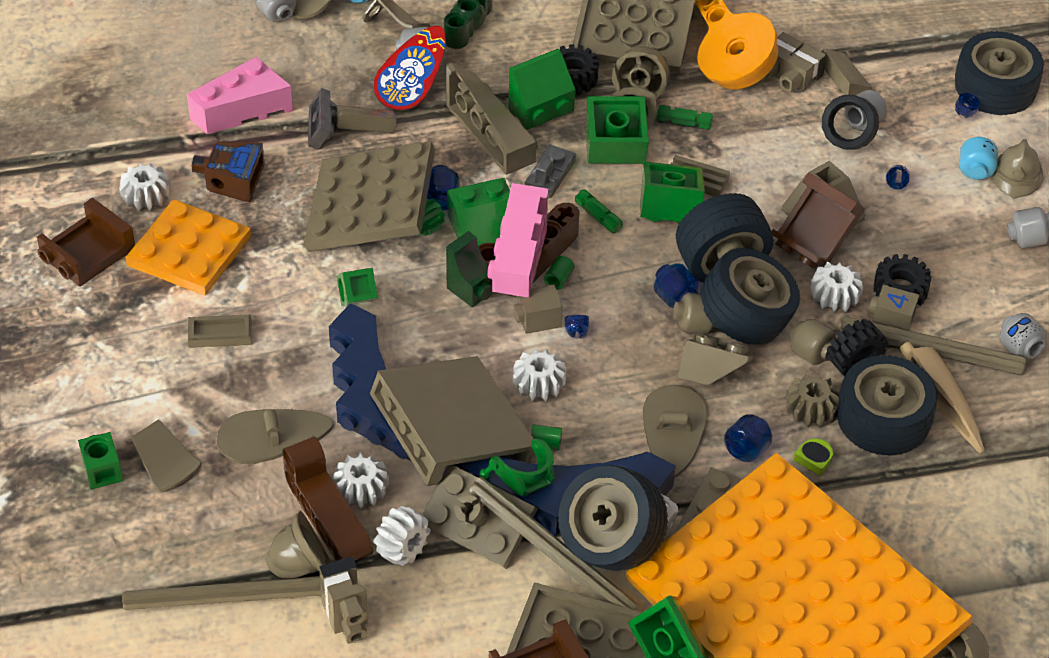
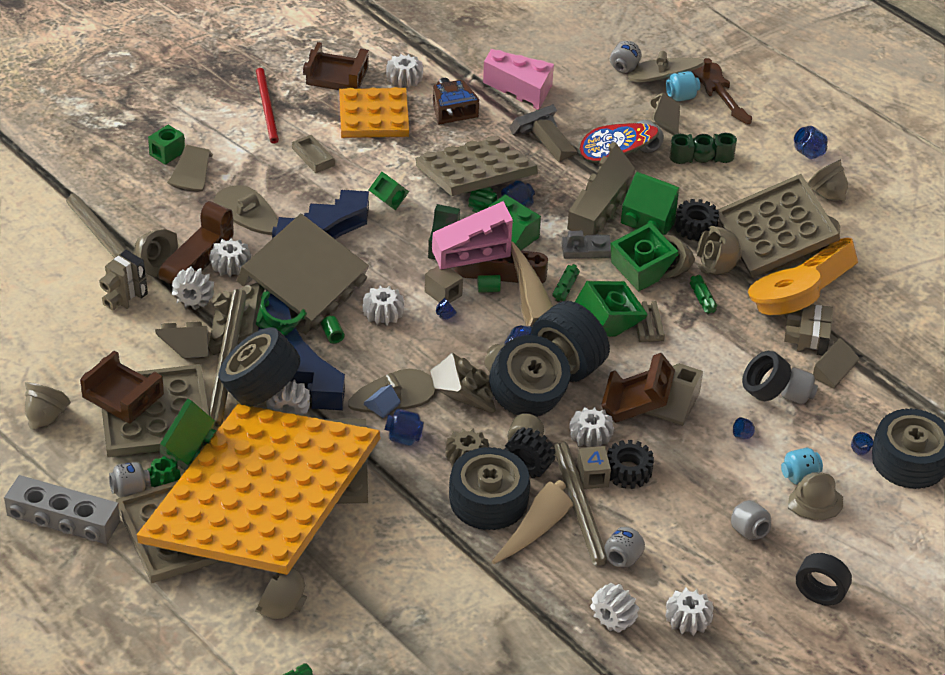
camera: 60 degrees right, 5 degrees down
tile [793,438,833,476] -> none
none -> dark tan slope [155,321,209,358]
none -> red piece [256,68,279,144]
none -> medium blue slope [364,385,400,418]
none -> tan piece [511,241,553,331]

